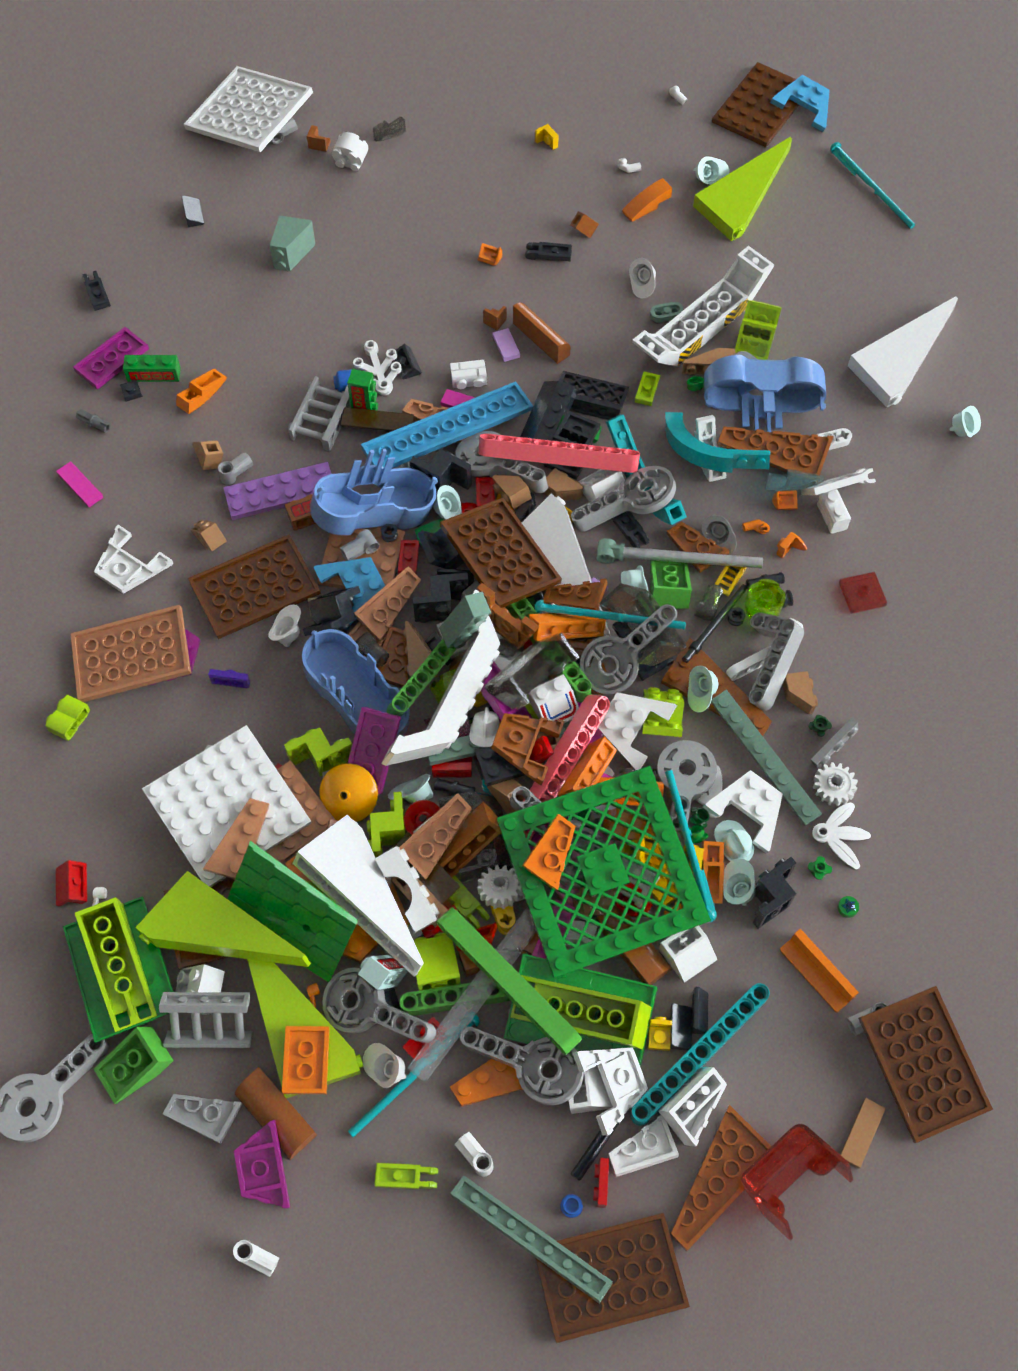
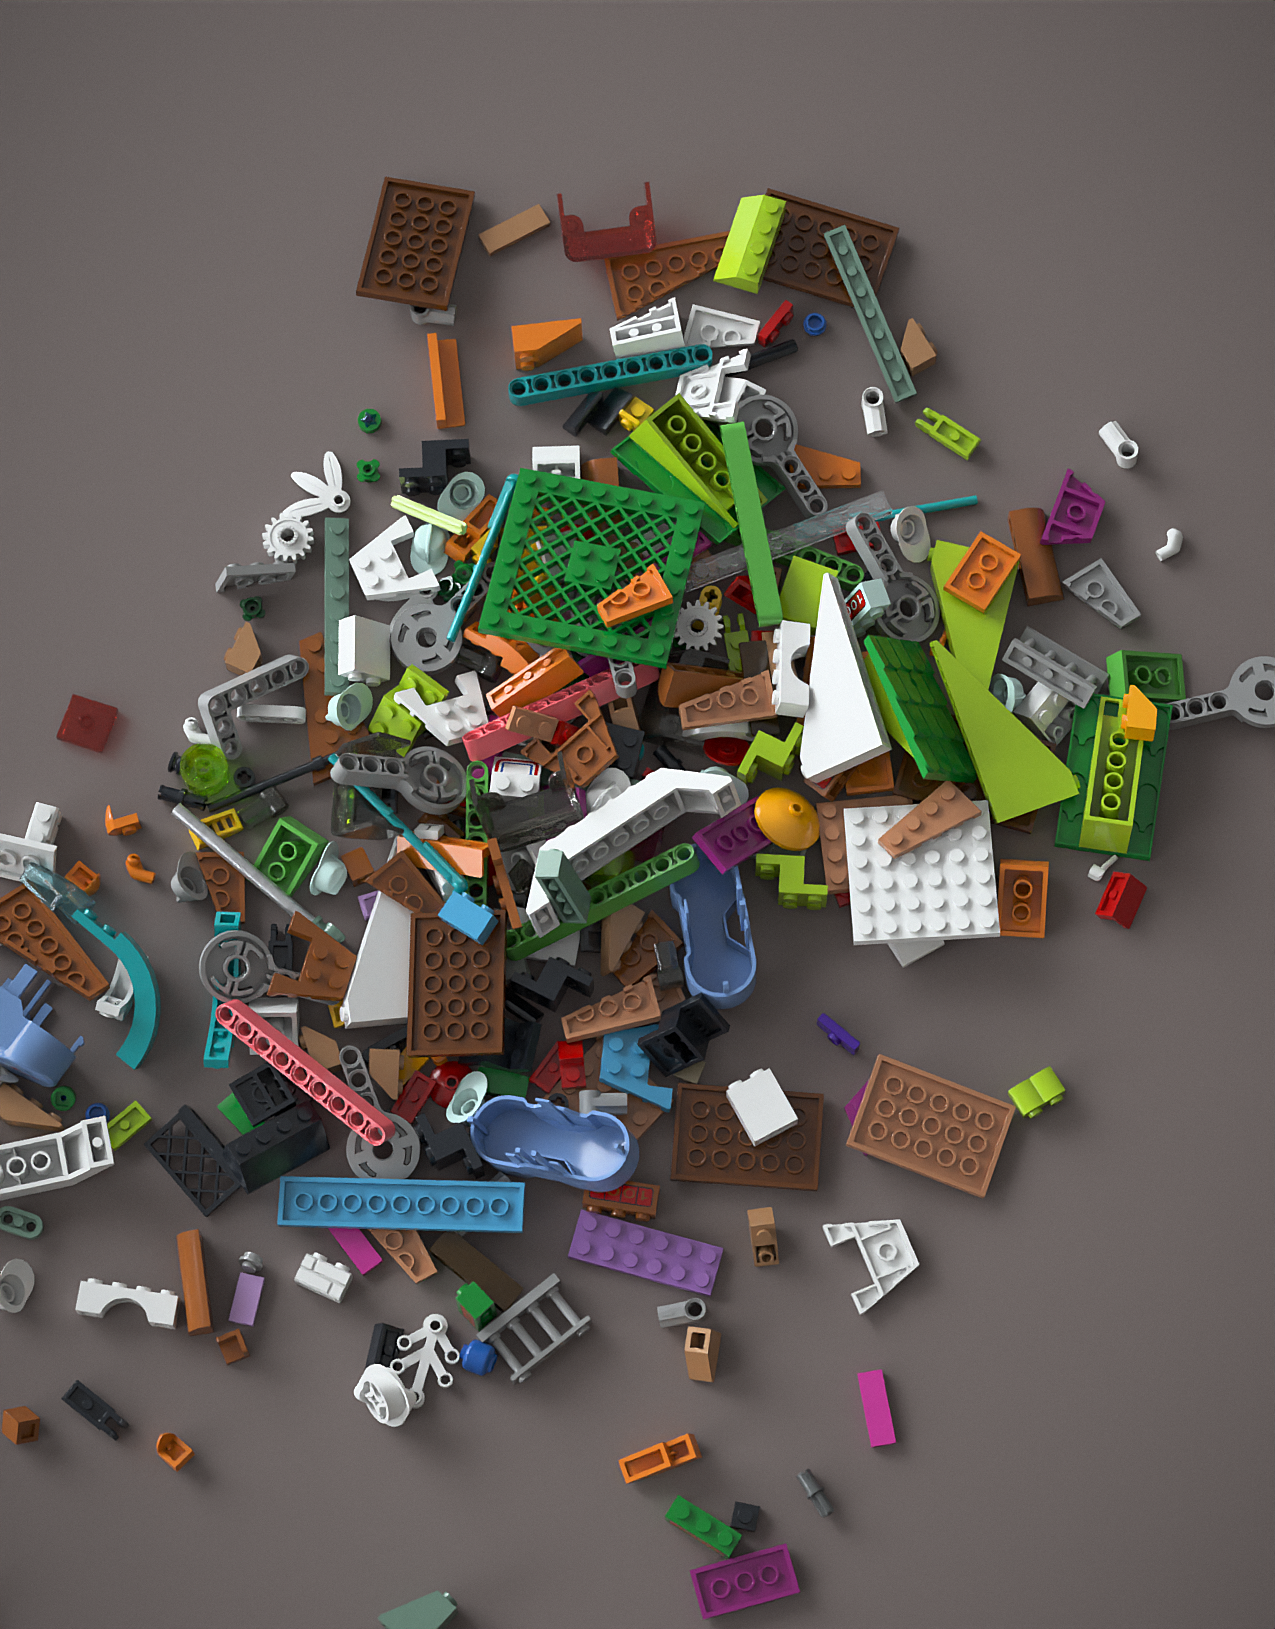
camera: 145 degrees left, 10 degrees up
white piece [268,604,301,647] -> none
none -> white arch [75,1278,181,1329]
none -> blue plate [85,1103,110,1123]
none -> light grey plate [239,1252,263,1273]
none -> dark orange wing [267,911,357,1001]
none -> white brick [338,615,390,687]
none -> white piece [354,1364,417,1427]
none -> yellowish green axle [391,495,467,535]
none -> white tile [414,823,444,840]
none -> dark azure brick [438,891,499,946]
none -> nougat plate [505,705,559,742]
none -> orange slope [511,318,583,371]
none -> red slope [558,1040,586,1090]
none -> lime slope [714,195,786,294]
none -> white brick [726,1068,798,1147]
none -> medium nougat slope [900,318,938,377]
none -> light aqua piece [989,674,1026,713]
none -> orange slope [998,859,1049,938]
none -> light orange slope [1121,685,1157,741]
none -> white arm [1156,528,1183,561]

